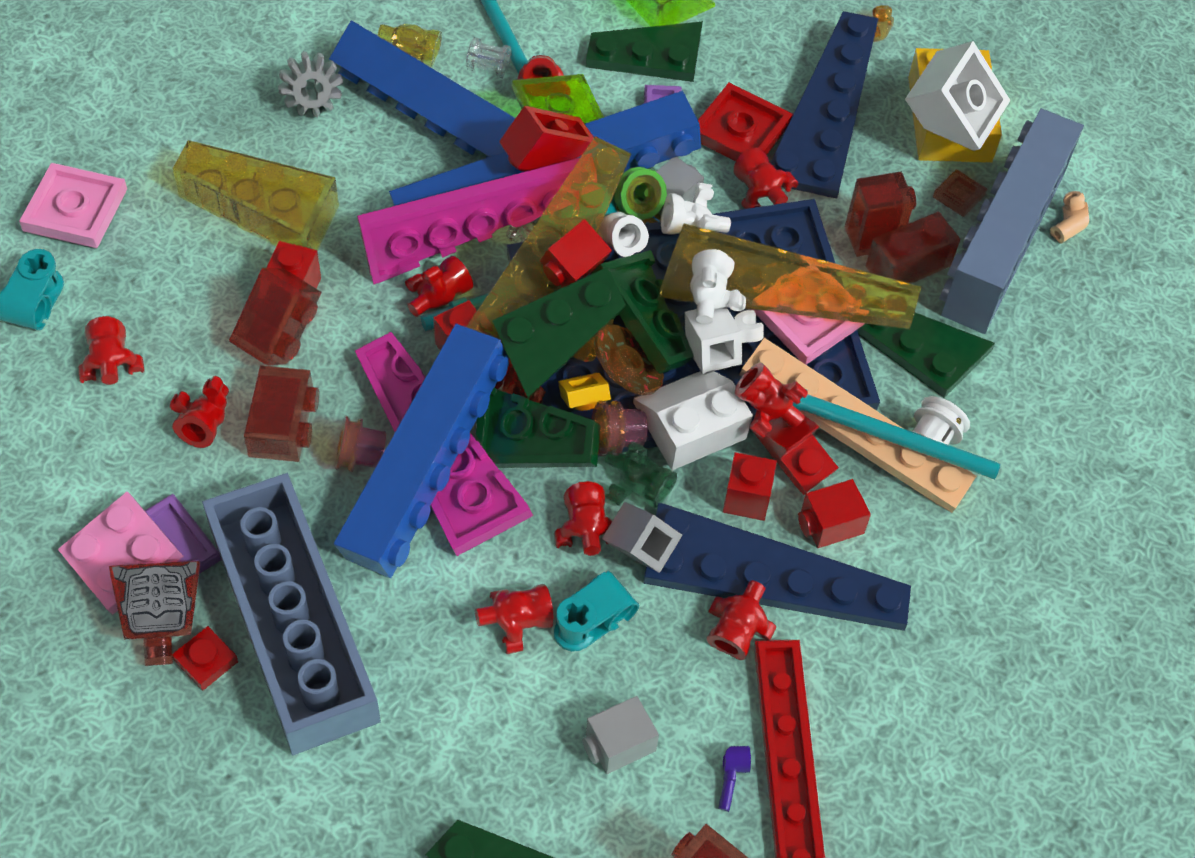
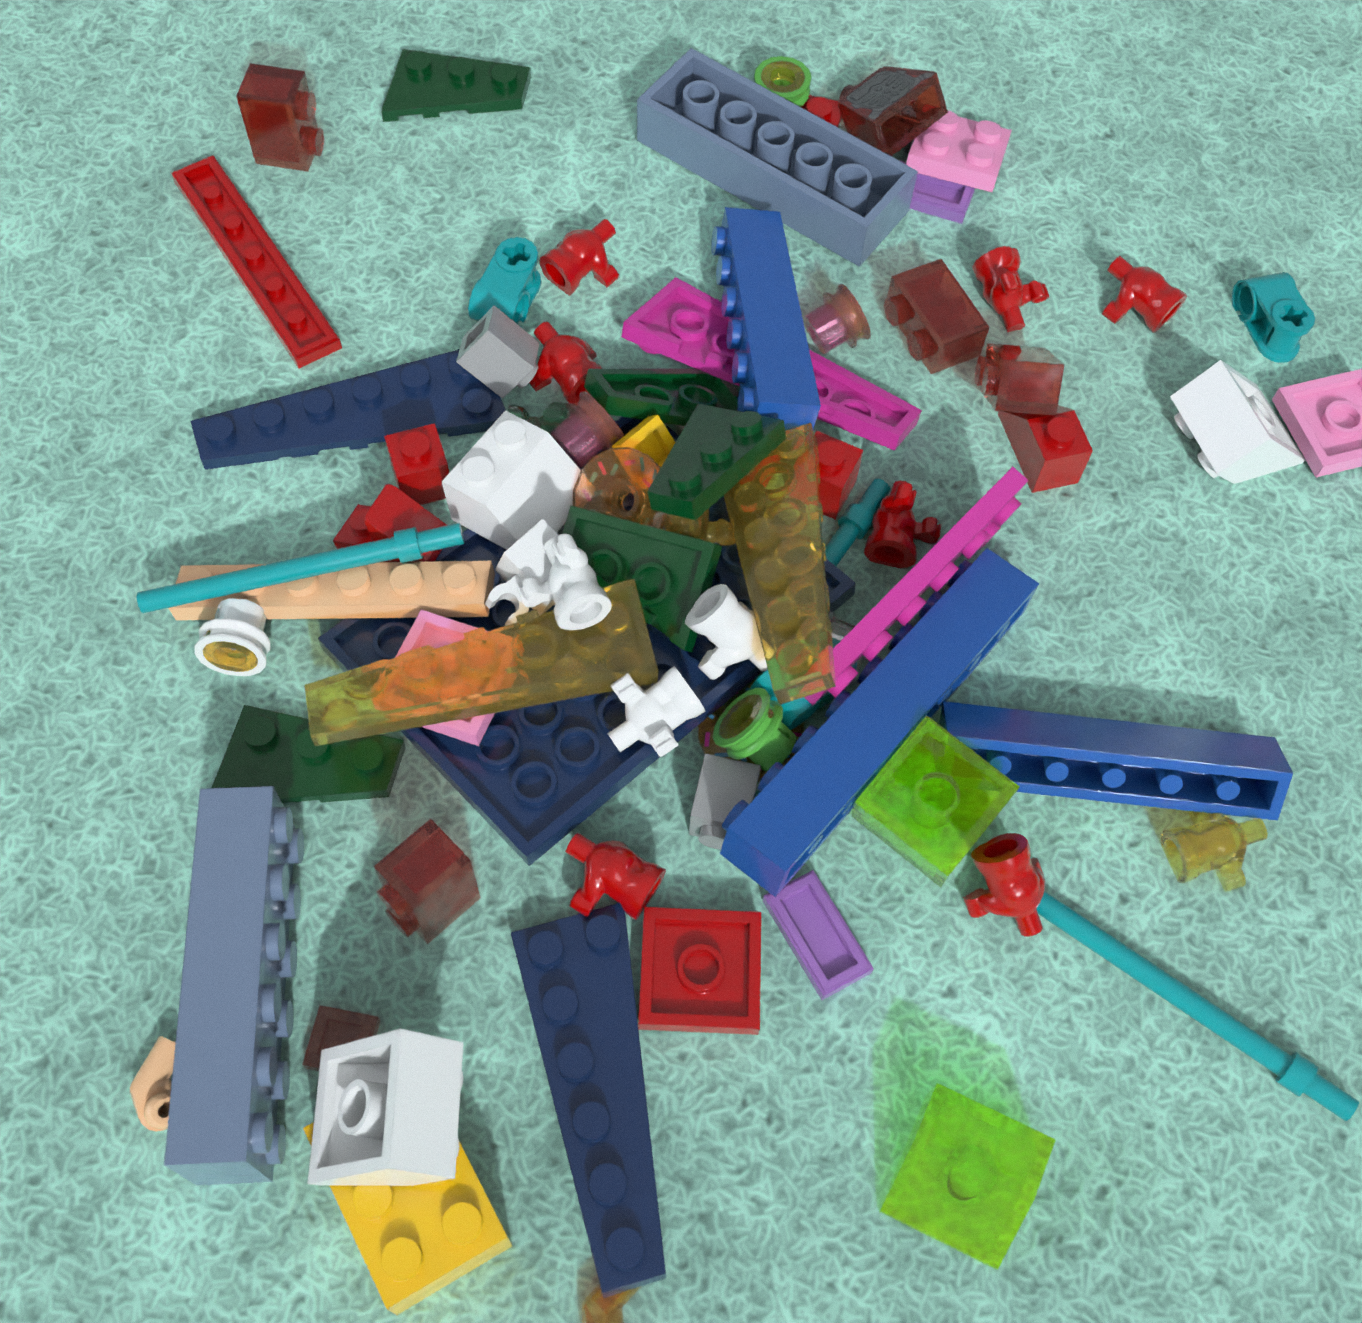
camera: 150 degrees right, 5 degrees up
clear yellow wedge [172,140,339,251] -> none
light grey gear [278,51,343,118] -> none
clear bush [466,37,511,79] -> none
red slope [499,106,598,172] -> none
red brick [540,219,612,288] -> none
light grey brick [582,696,659,774] -> none
dark green wing [585,21,703,82] -> none
red piece [706,580,776,660] -> none
dark purple hand [718,746,751,812] -> none
red piece [734,362,808,438] -> none
red brick [798,479,871,549] -> none
clear red brick [865,211,961,294] -> none
none -> piece [754,56,812,107]
none -> white slope [1170,360,1306,484]

